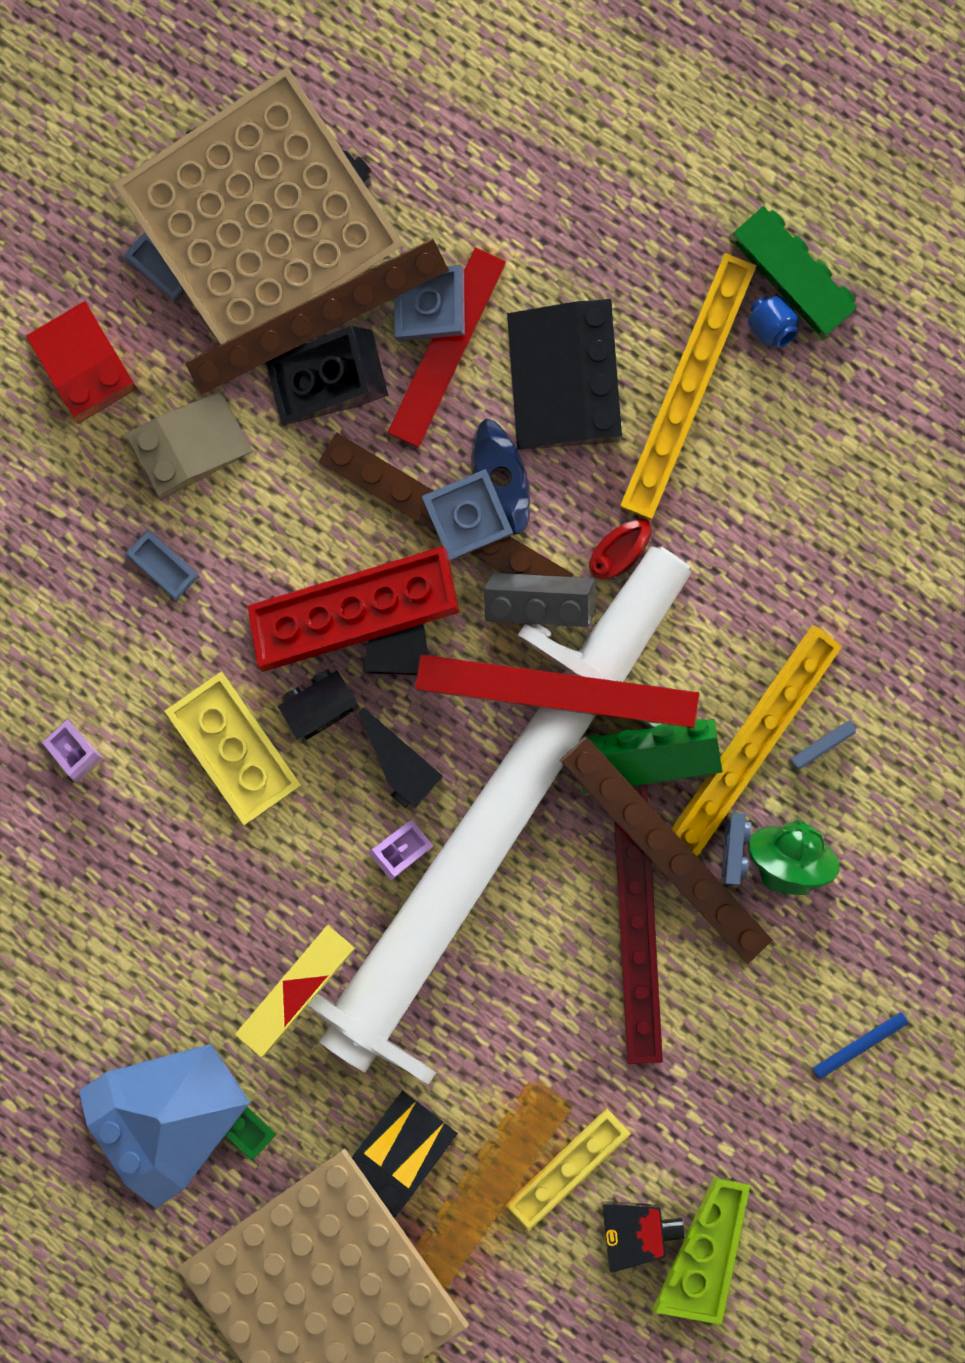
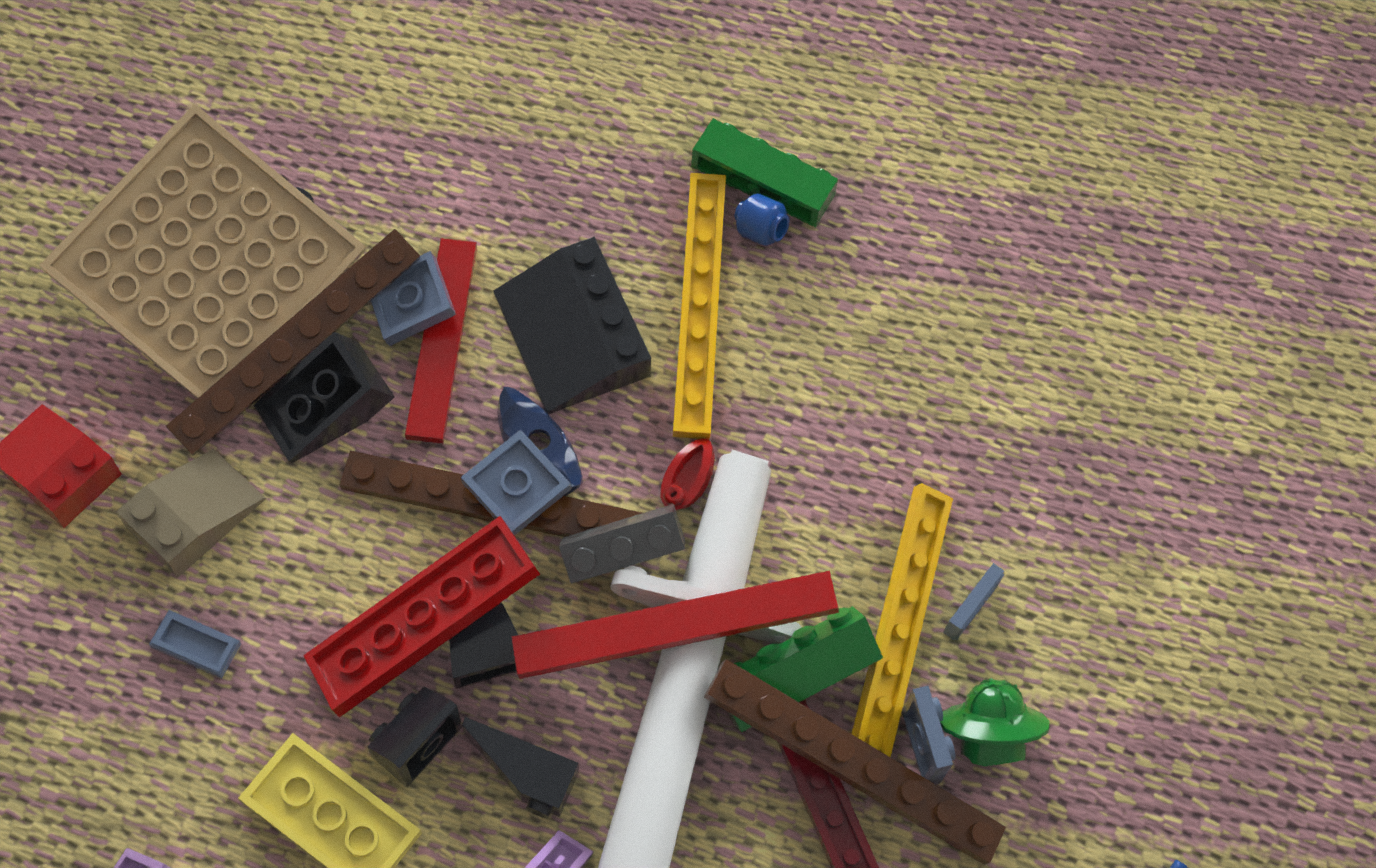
camera: 25 degrees left, 20 degrees down
sand blue tile [123,232,185,303] -> none

